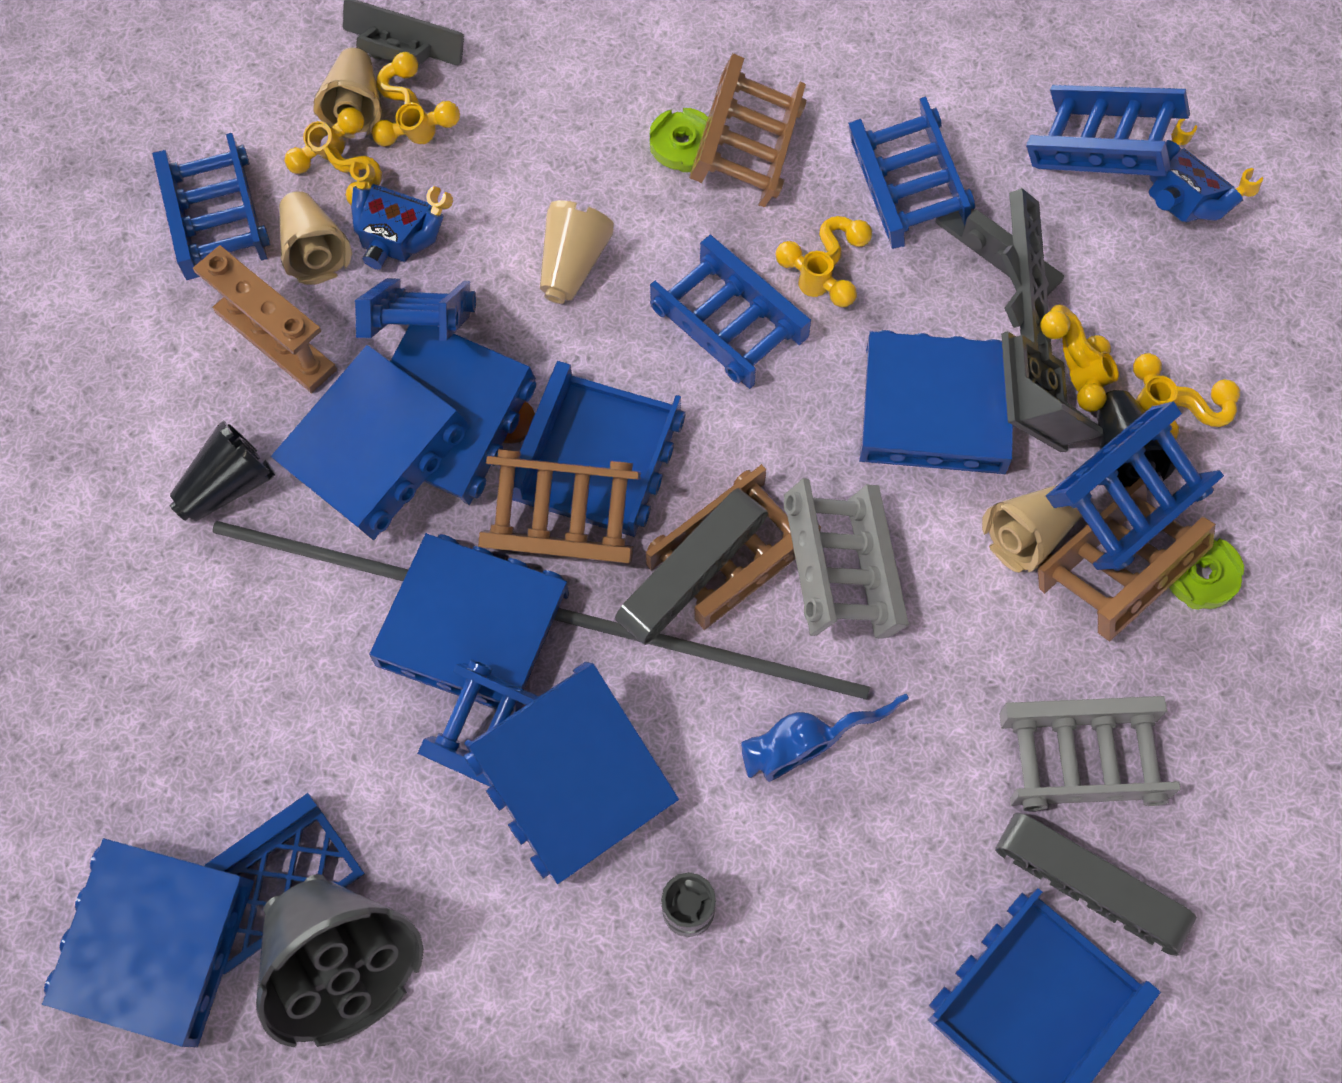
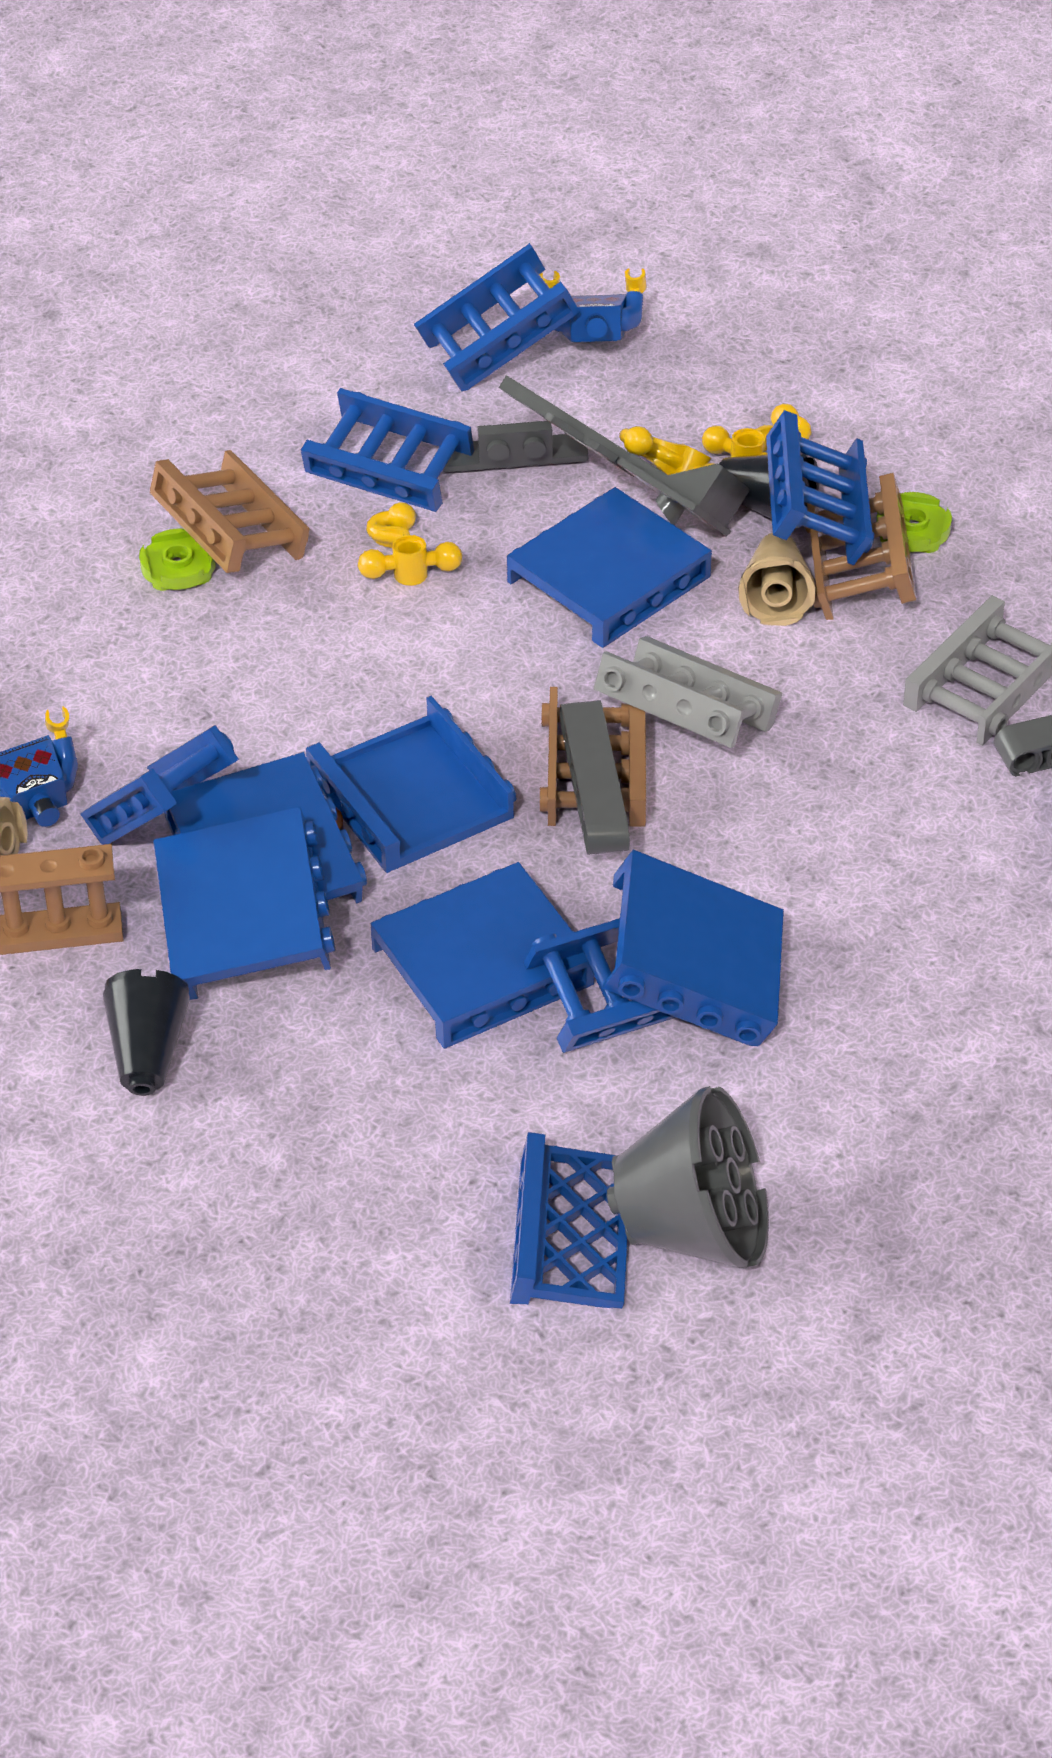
camera: 50 degrees left, 20 degrees down
blue panel [42,838,254,1047] -> none
dark grey axle [213,521,870,700] -> none
medium nougat fence [478,449,641,563] -> none
tan cone [540,200,614,304] -> none
blue fence [650,234,811,389] -> none
dark grey wheel [661,872,716,937] -> none
blue animal [741,694,909,782] -> none

